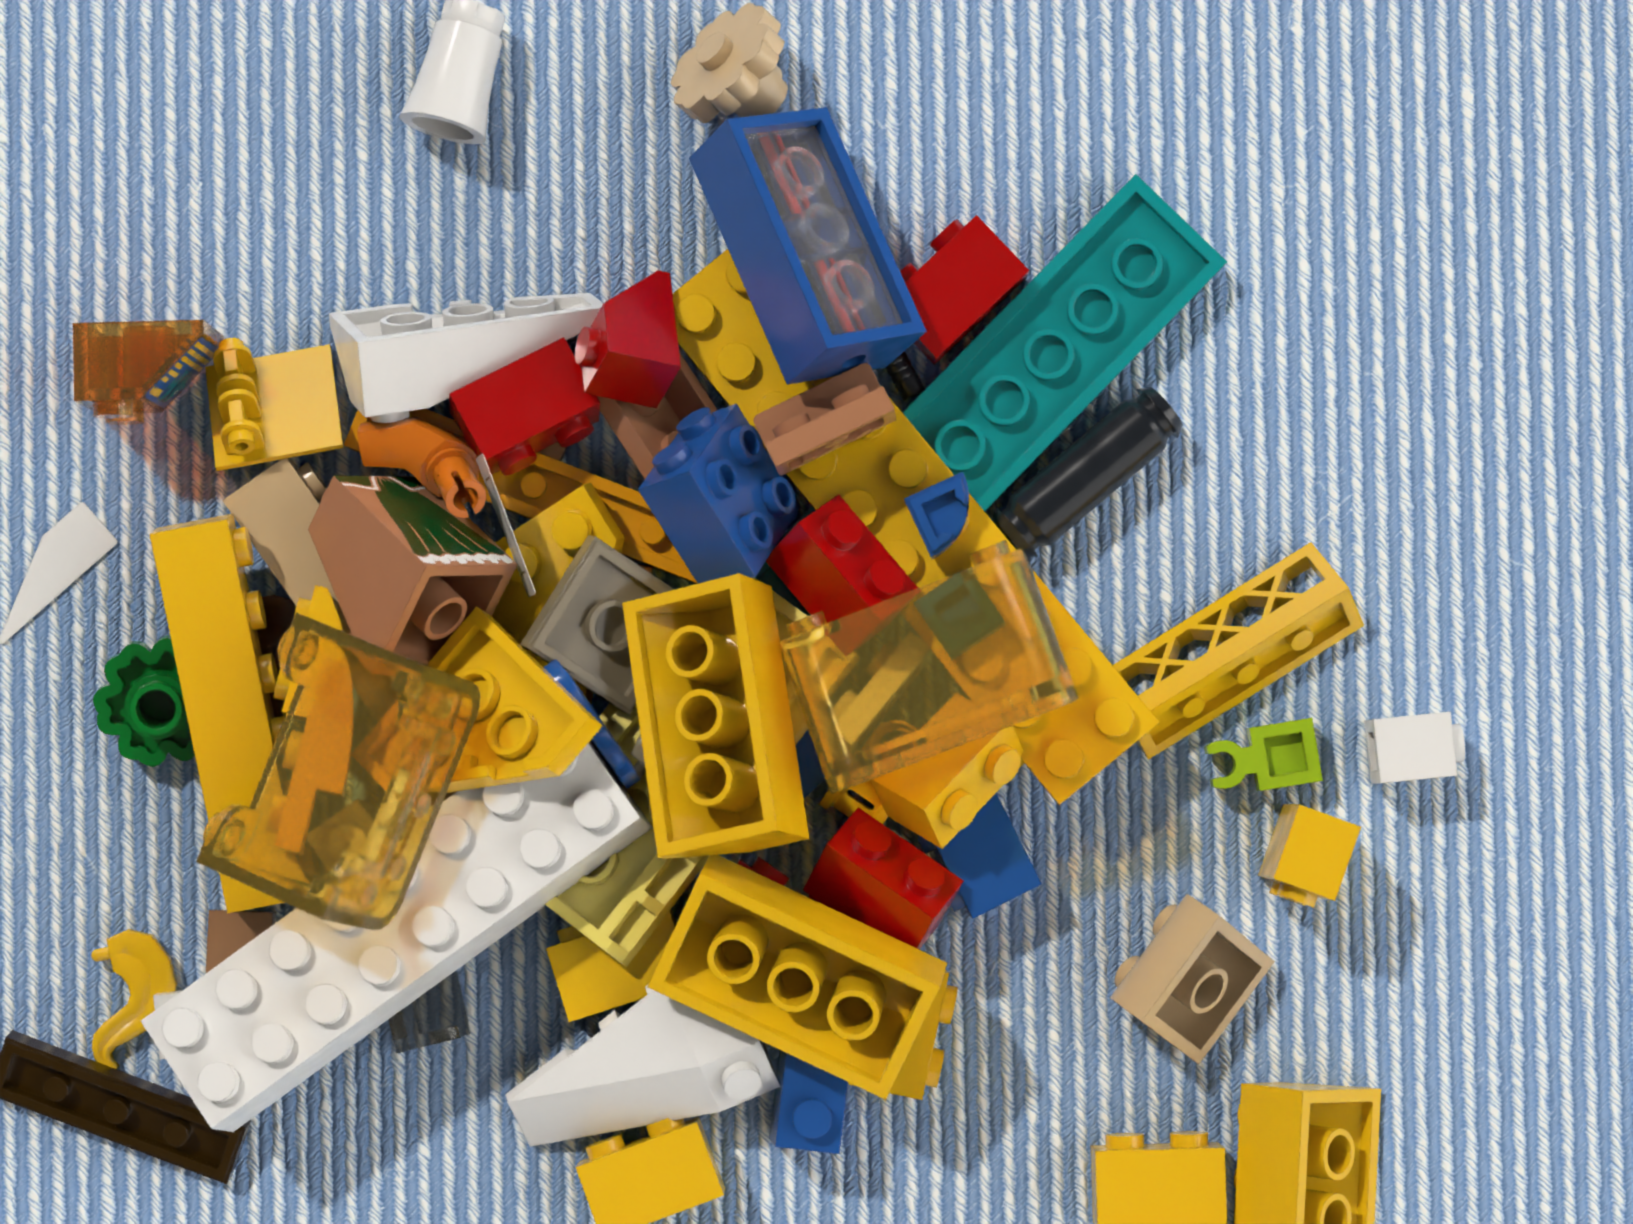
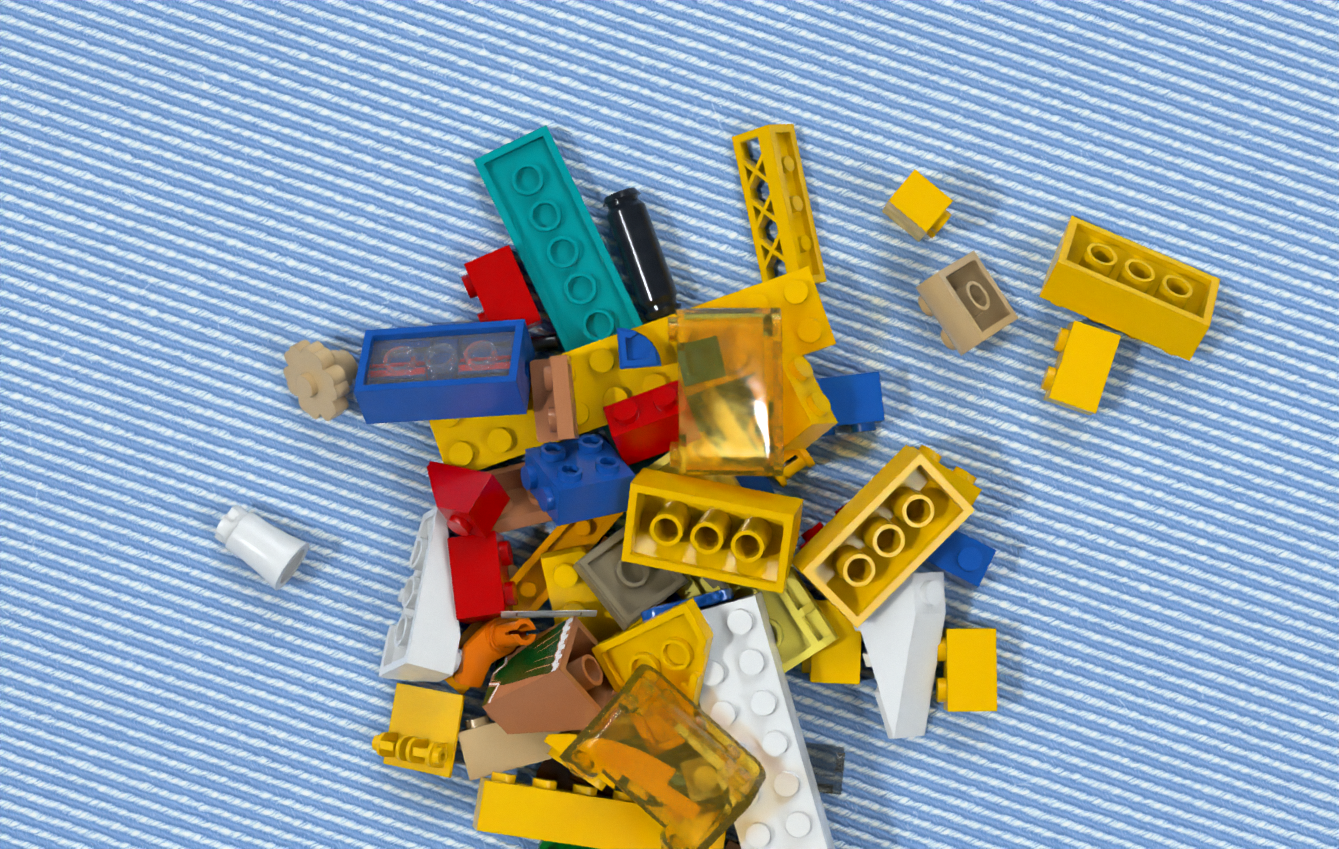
camera: 70 degrees left, 0 degrees up
clear orange slope [73,320,224,425] -> none
red brick [803,807,964,949] -> none
lime plate [1204,718,1323,791] -> none
white brick [1364,711,1465,784] -> none

